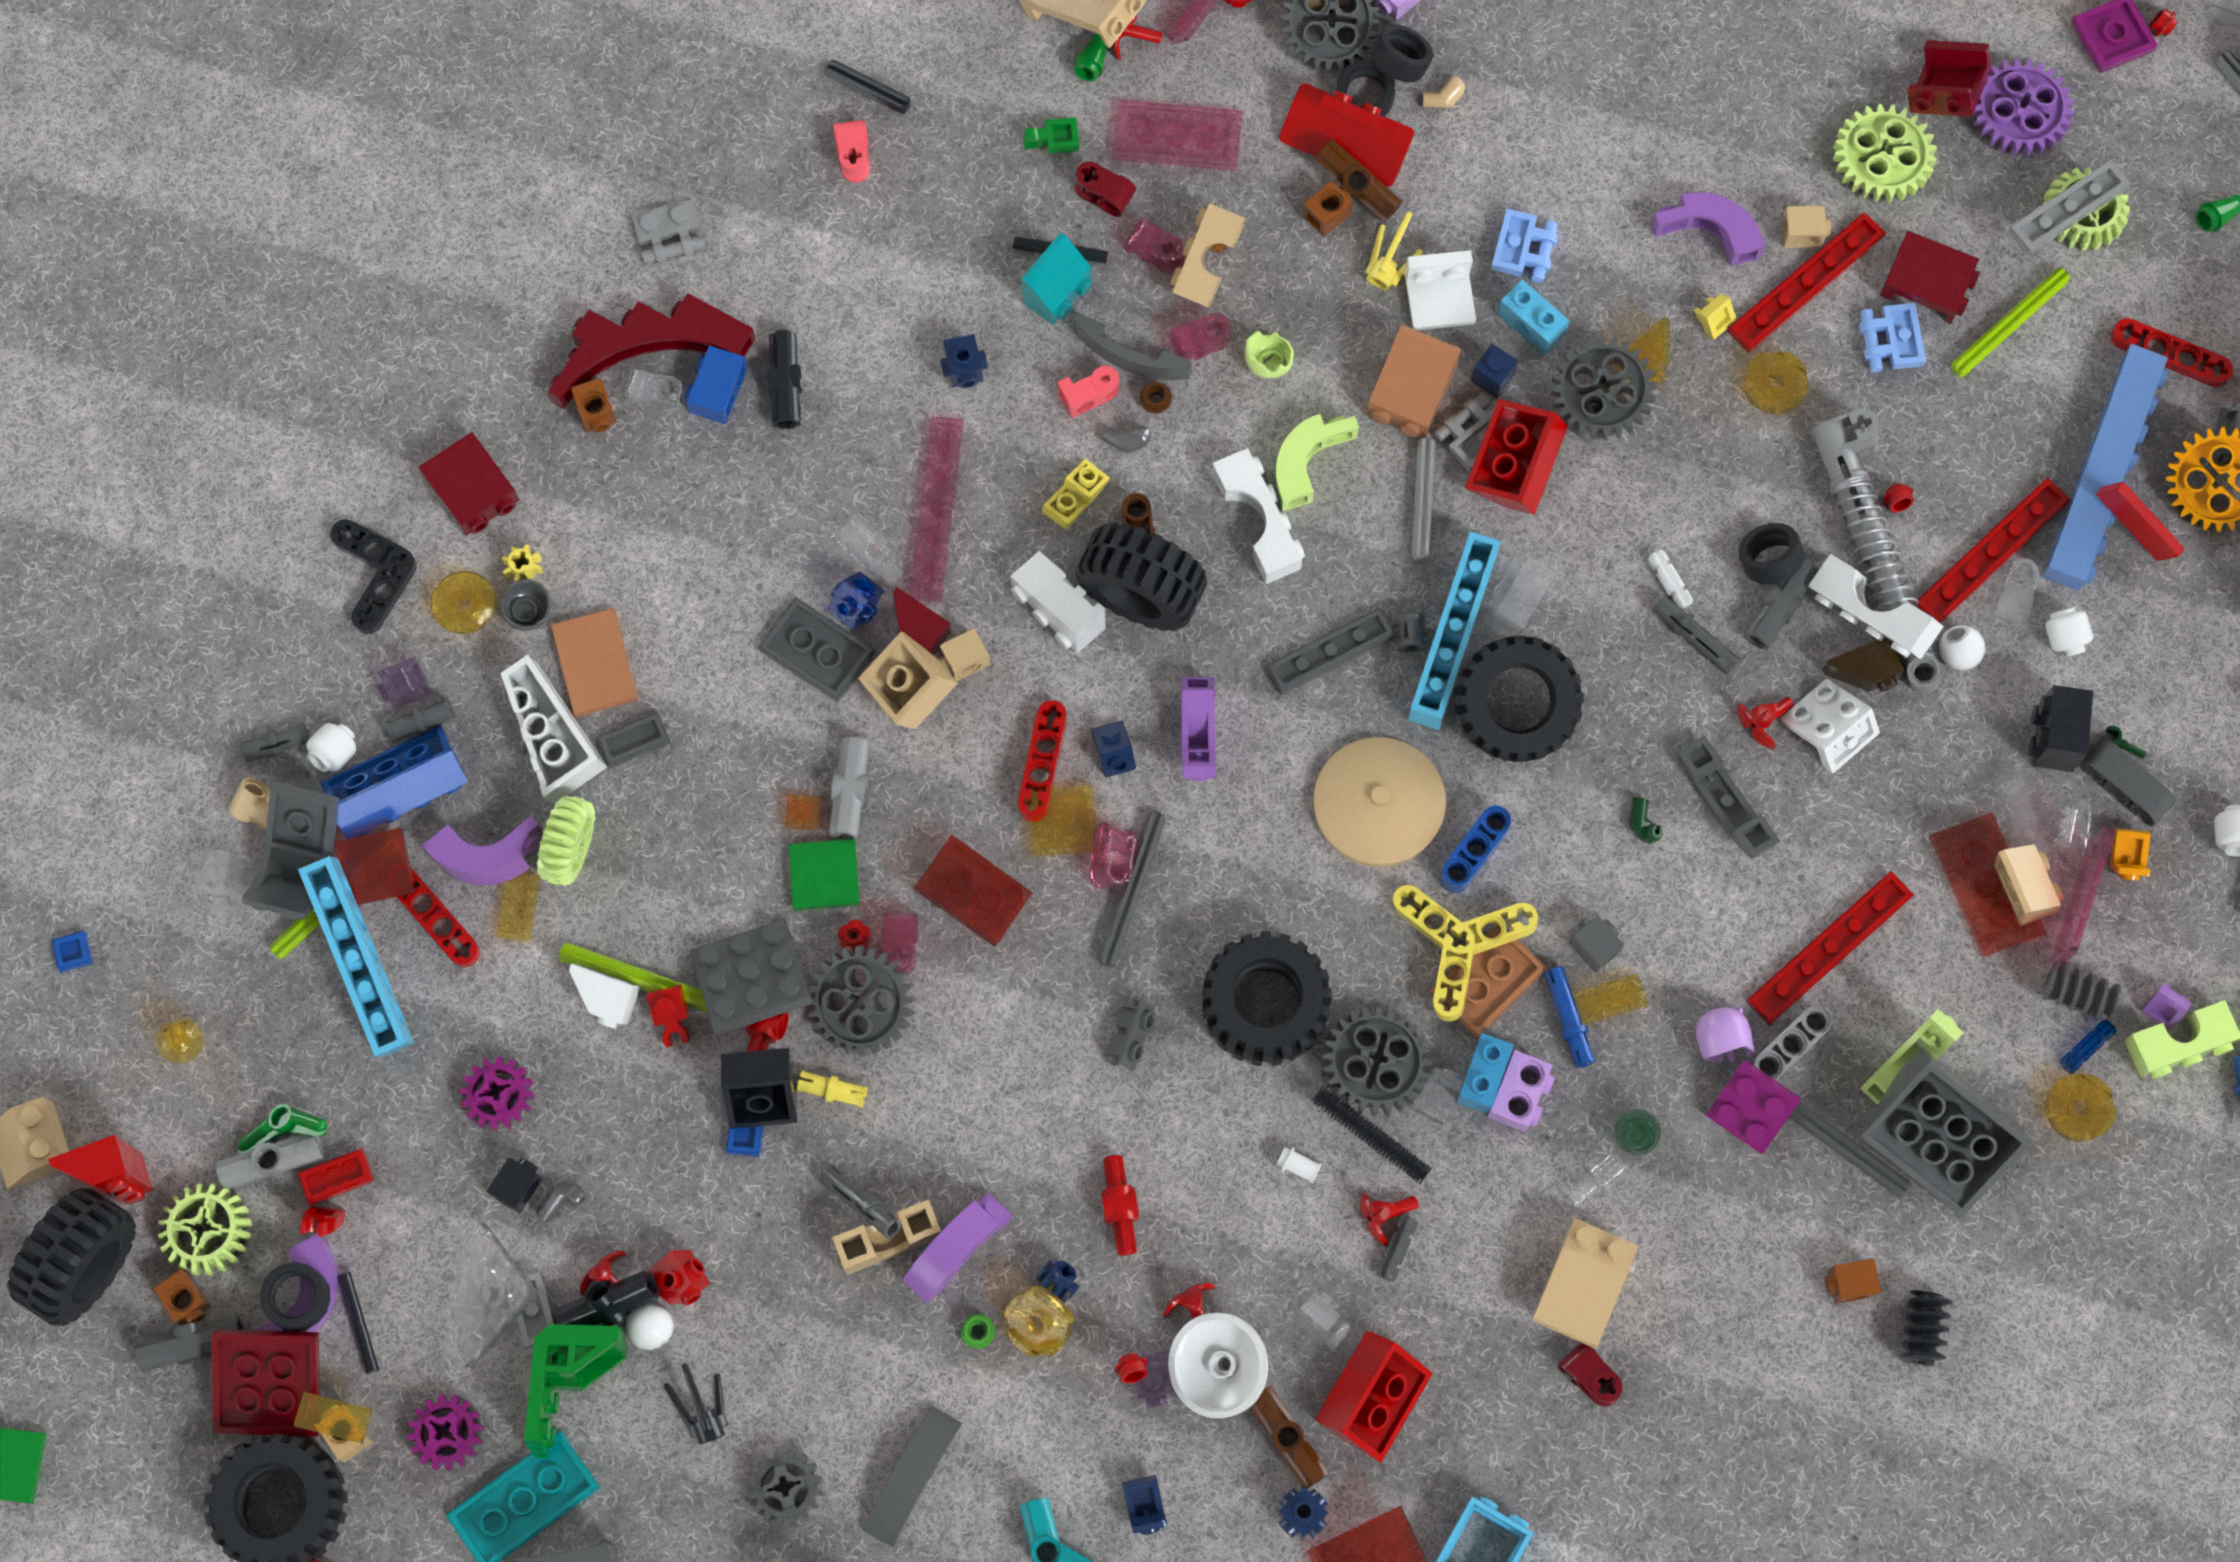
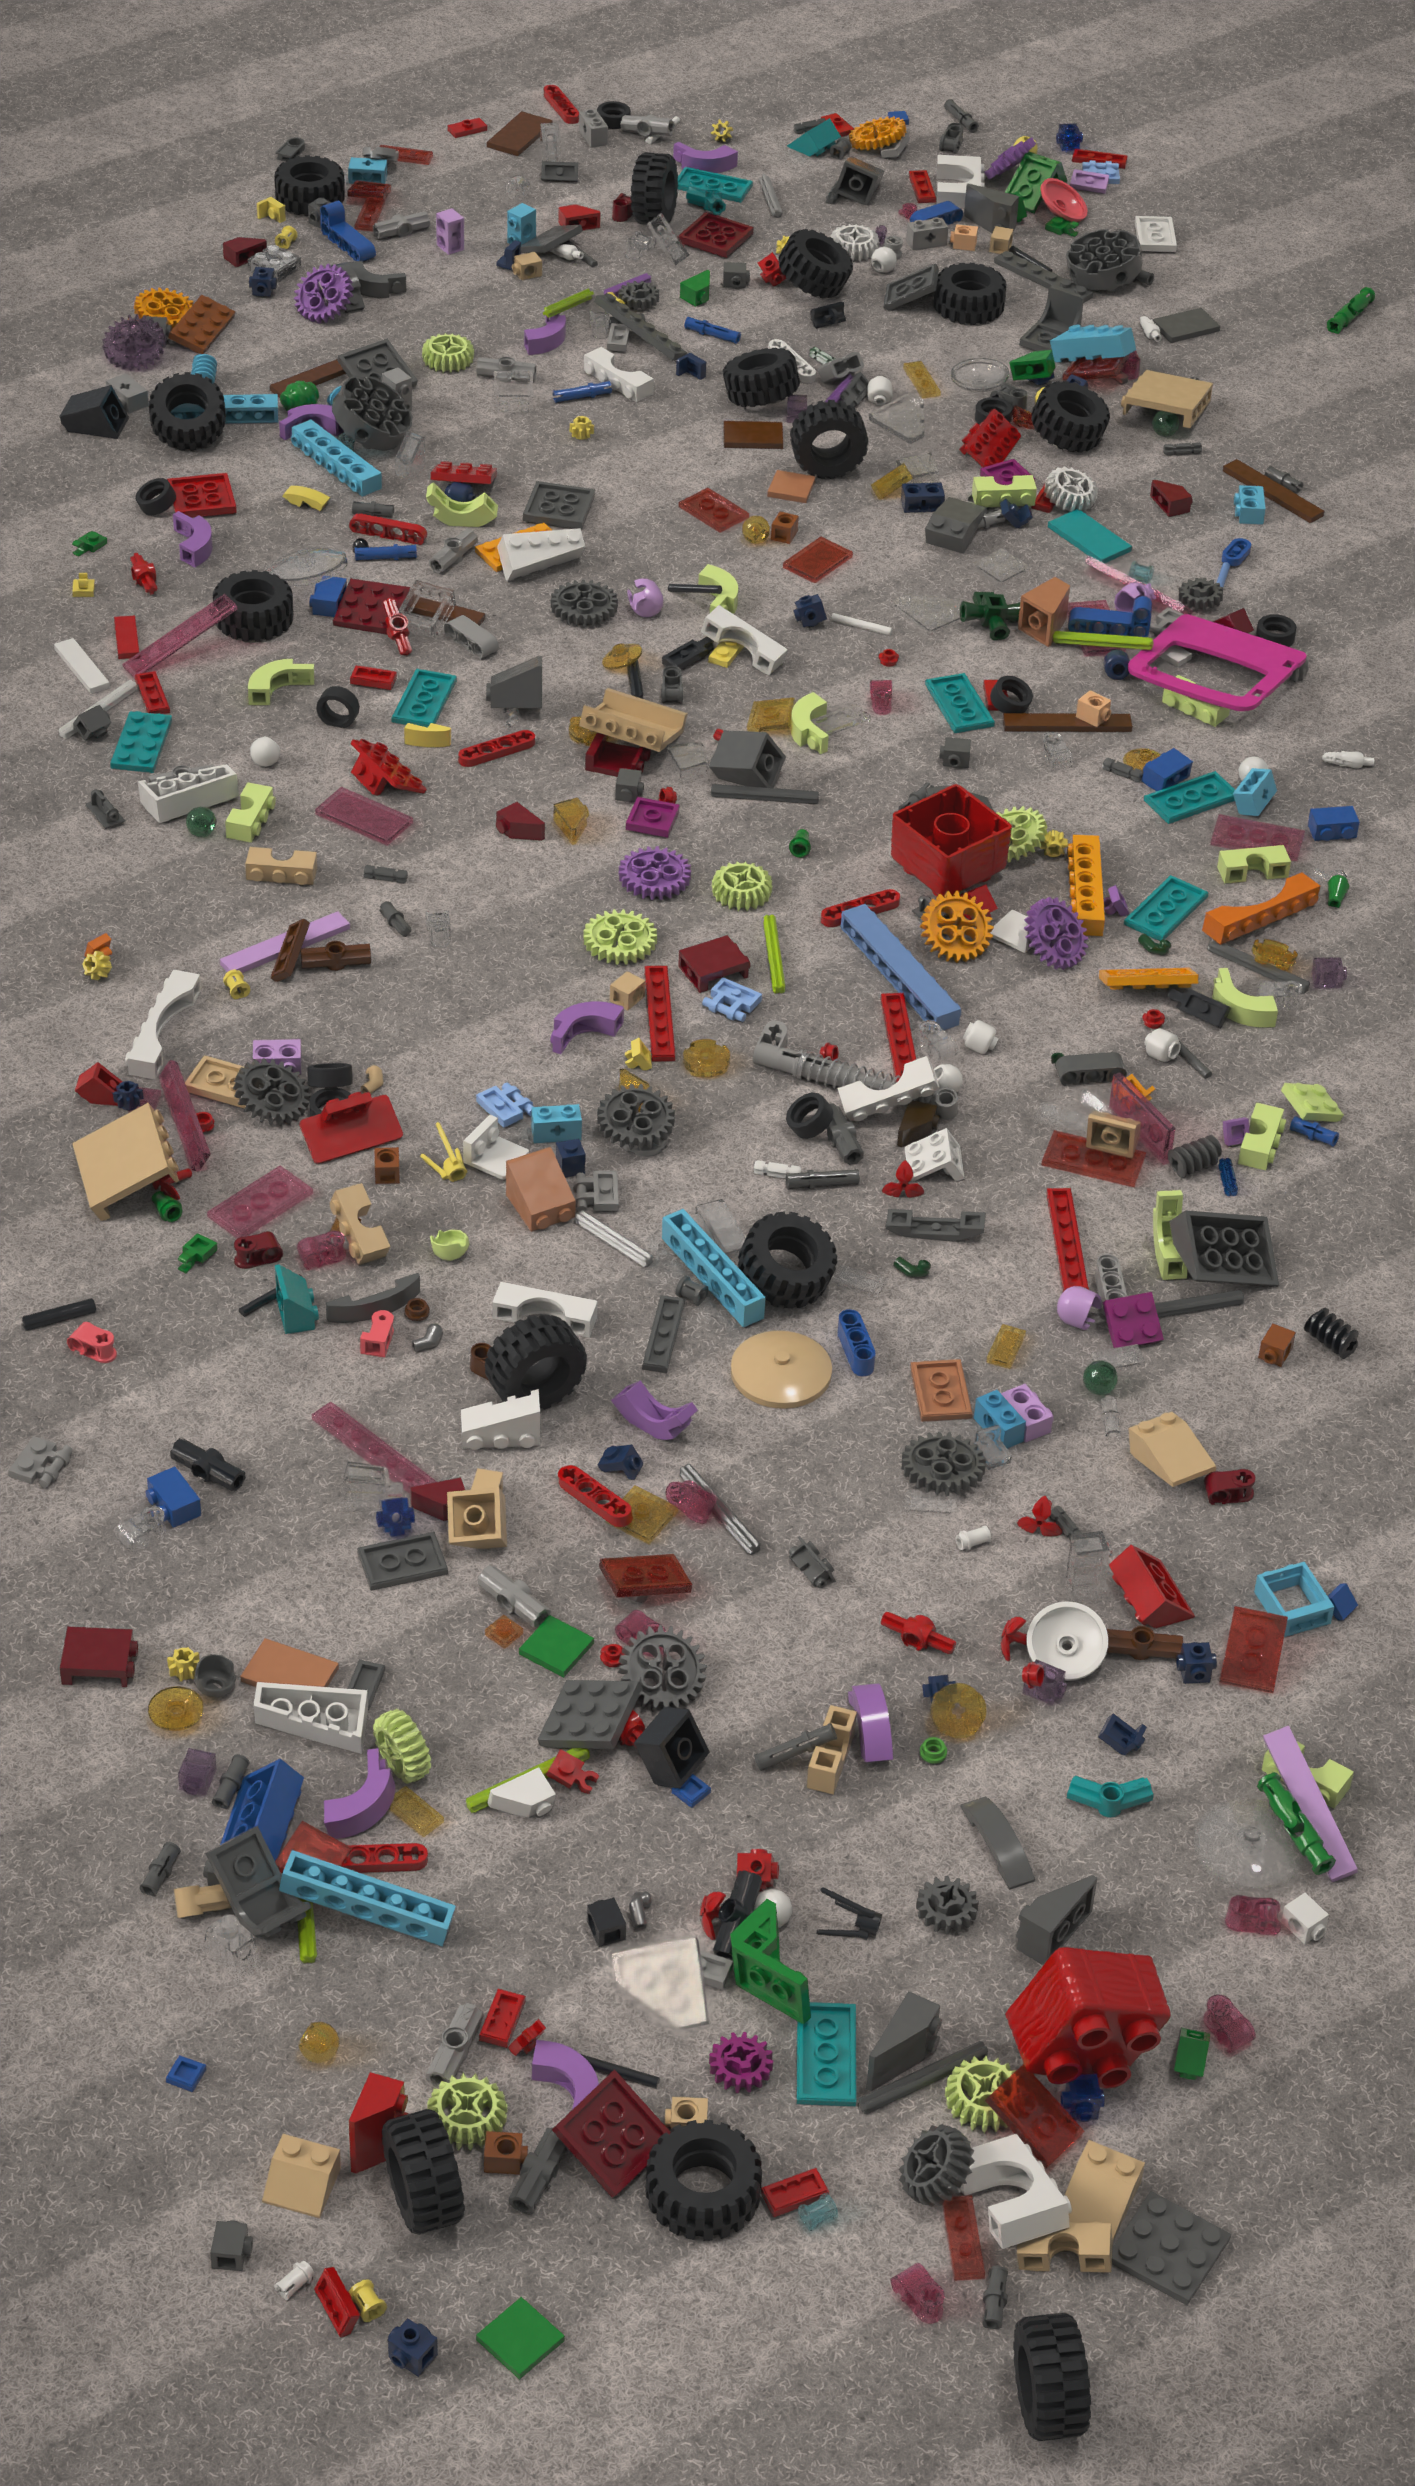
camera: 55 degrees left, 30 degrees down
green piece [237,1104,327,1154] -> none
black tyre [260,1262,331,1331] -> none
clear yellow tile [293,1392,373,1444] -> none
white head [306,723,356,772] -> none
black beam [330,519,417,634] -> none
magenta gear [459,1056,535,1132] -> none
dark red arch [548,293,756,409] -> none
dark orange brick [571,378,617,433] -> none
light yellow pin [797,1070,868,1108] -> none
dark blue brick [940,334,988,388] -> none
light yellow slope [1042,459,1110,531] -> none
clear pink piece [1167,313,1231,361] -> none
black tyre [1202,931,1332,1066] -> none
yellowish green arch [1275,414,1359,511] -> none
black axle [1311,1086,1432,1184] -> none
reddish brown piece [1314,138,1403,222] -> none
light yellow piece [1393,885,1538,1022] -> none
red slope [1464,399,1568,515] -> none
blue pin [1544,966,1596,1068] -> none
dark grey brick [1569,915,1624,973] -> none
dark red panel [1907,40,1991,117] -> none
light grey plate [2008,160,2131,255] -> none
black brick [2028,685,2094,772] -> none
clear yellow plate [2045,1073,2116,1143] -> none
red tile [2096,481,2184,561] -> none

